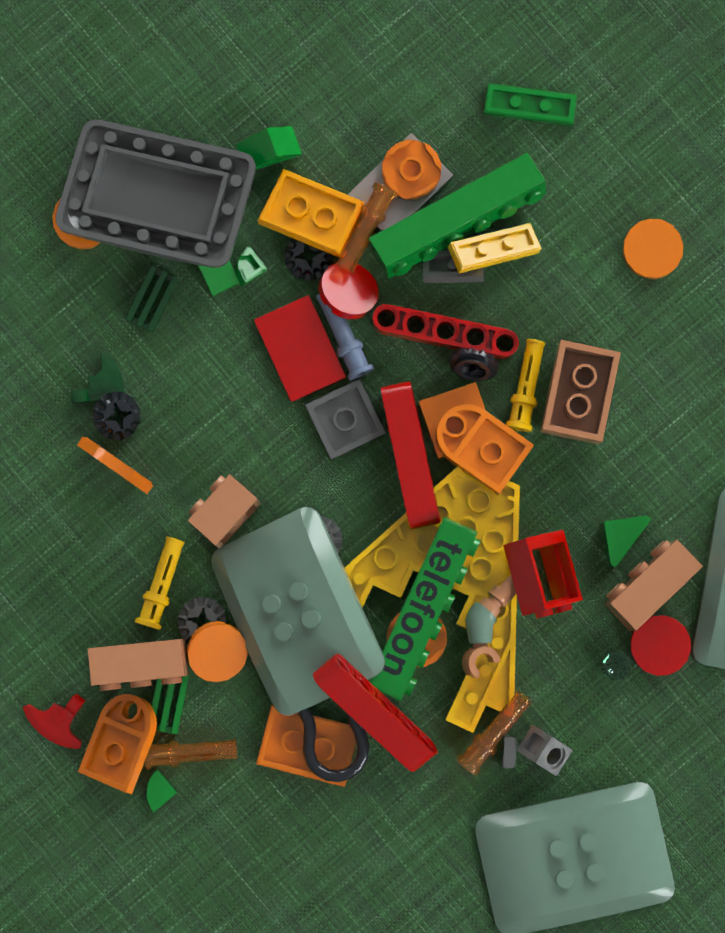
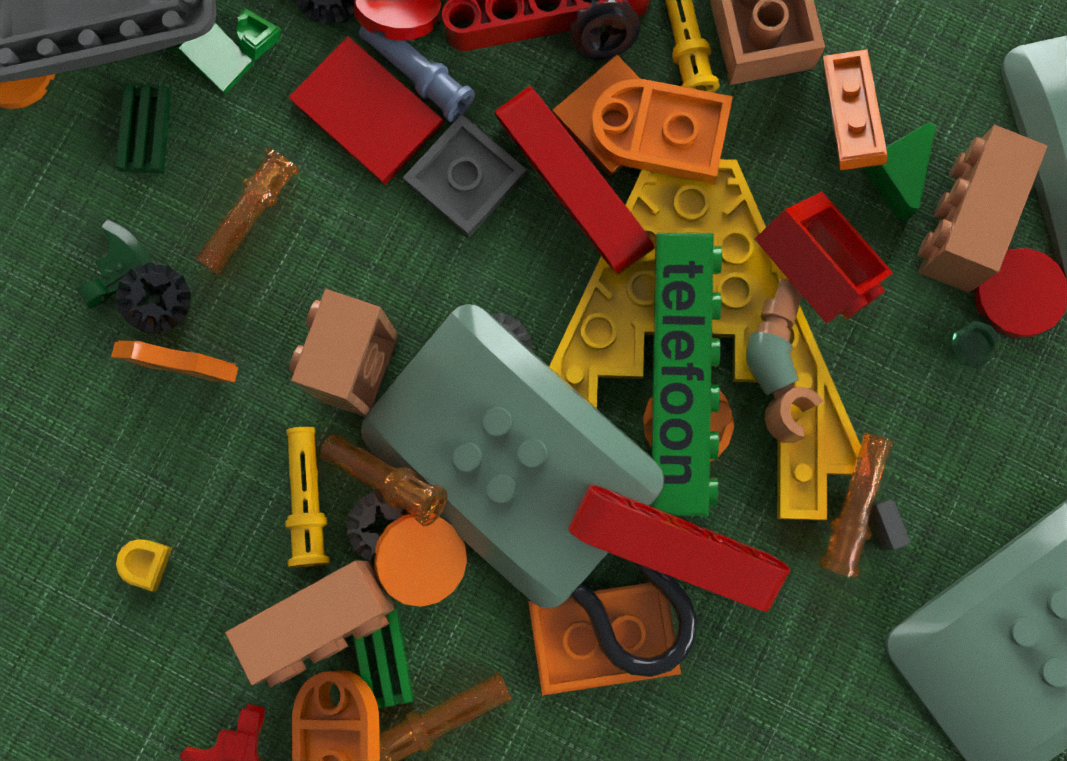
camera: 10 degrees left, 5 degrees down
flat silver brick [516,725,573,776] -> none
none -> yellow tile [116,539,173,592]
none -> clear orange pin [195,147,300,275]
none -> clear orange pin [320,434,448,526]
none -> orange tile [823,49,887,170]

